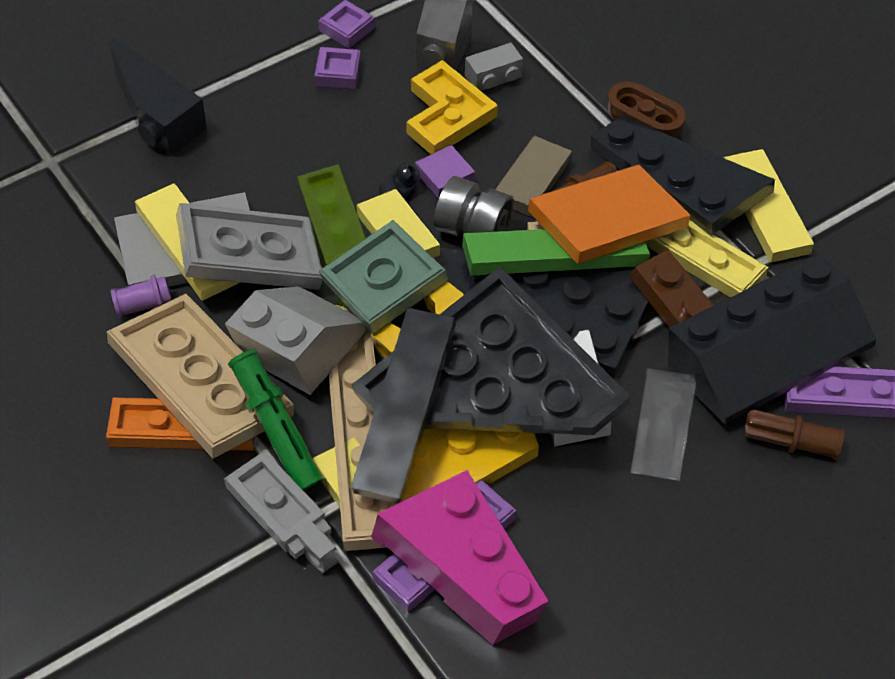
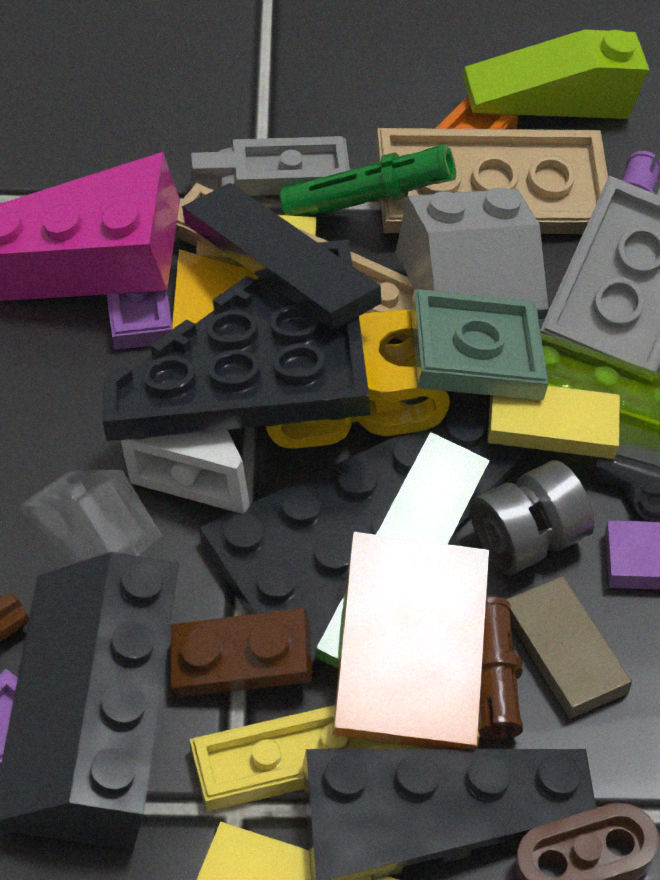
camera: 125 degrees right, 0 degrees up
none -> lime slope [462,29,649,119]

